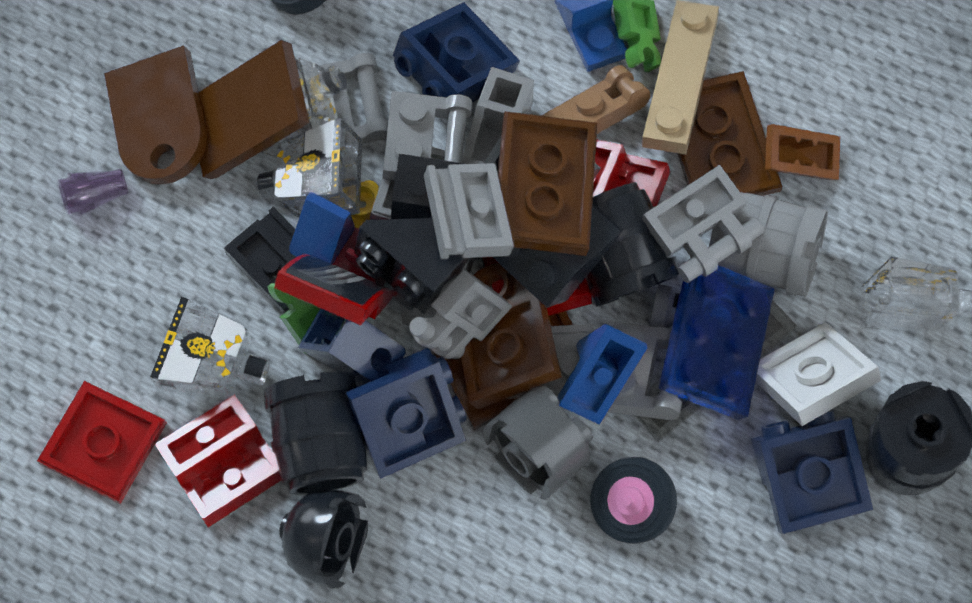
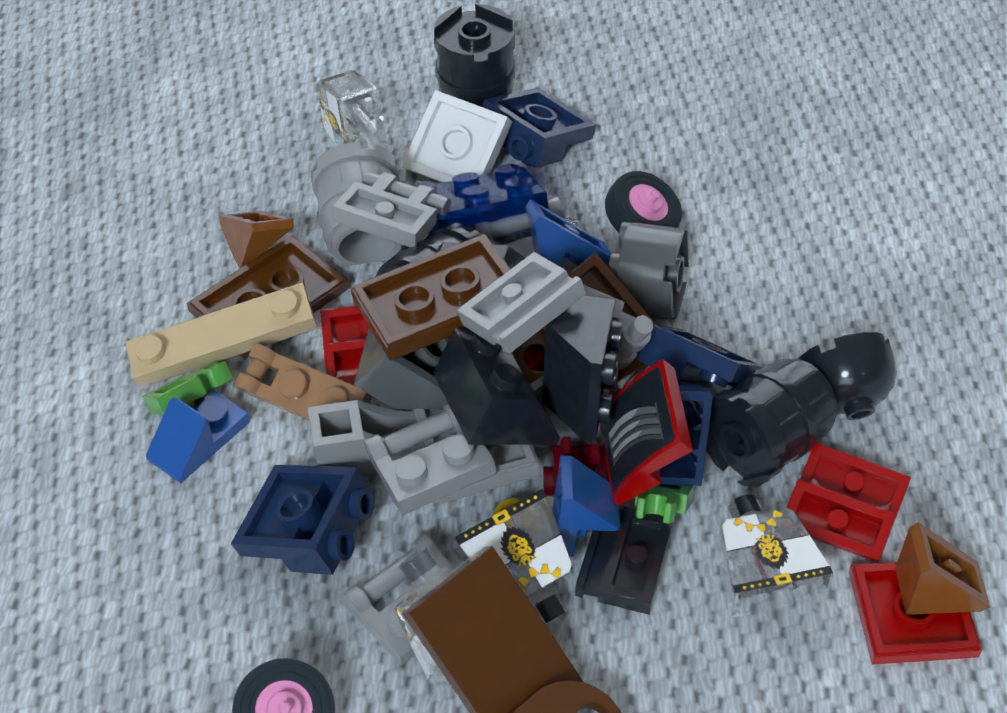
camera: 120 degrees left, 20 degrees down
none -> dark orange slope [895,522,990,615]

